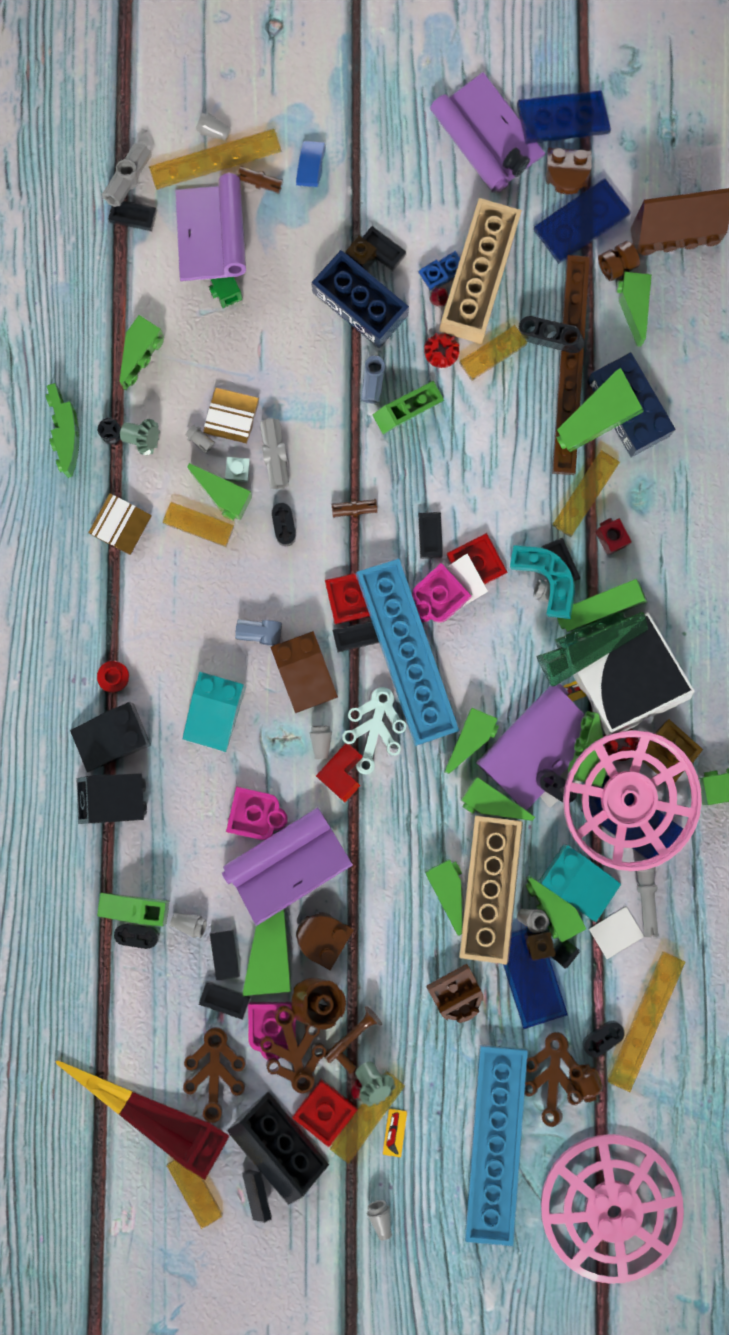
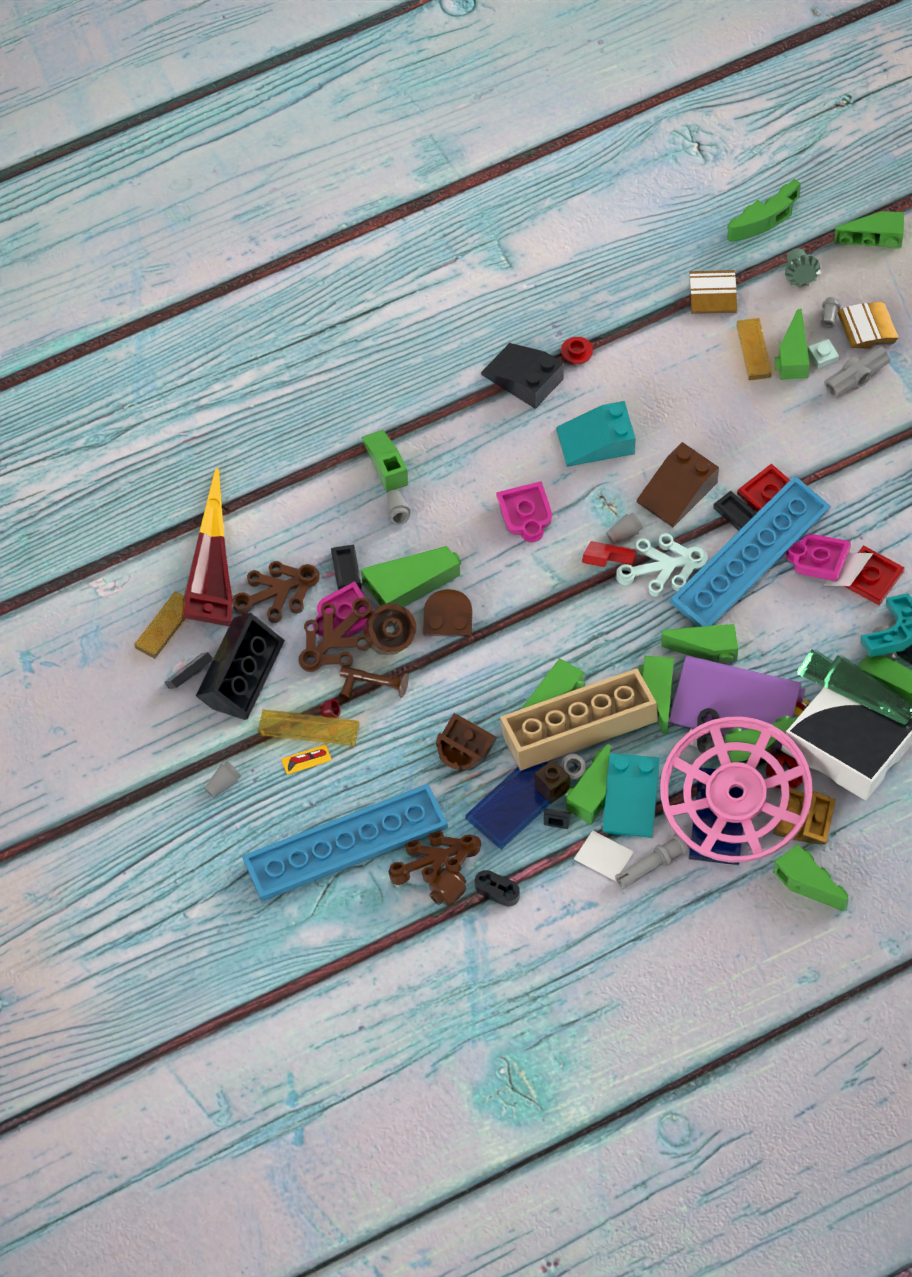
camera: 65 degrees right, 25 degrees down
black slope [76,773,147,824] -> none
black wheel [97,418,121,445] -> none
black beam [114,923,159,949] -> none
black tile [210,930,240,981] -> none
medium lavender door [222,807,353,926] -> none
sand blue piece [235,619,282,646] -> none
black beam [272,503,296,547] -> none
red tile [292,1078,358,1148] -> none
reddish brown pin [331,499,378,518] -> none
sand green gear [356,1062,396,1106] -> none
black tile [418,512,443,559] -> none
bright pink dish [541,1134,684,1283] -> none
clear yellow tile [607,951,685,1092] -> none

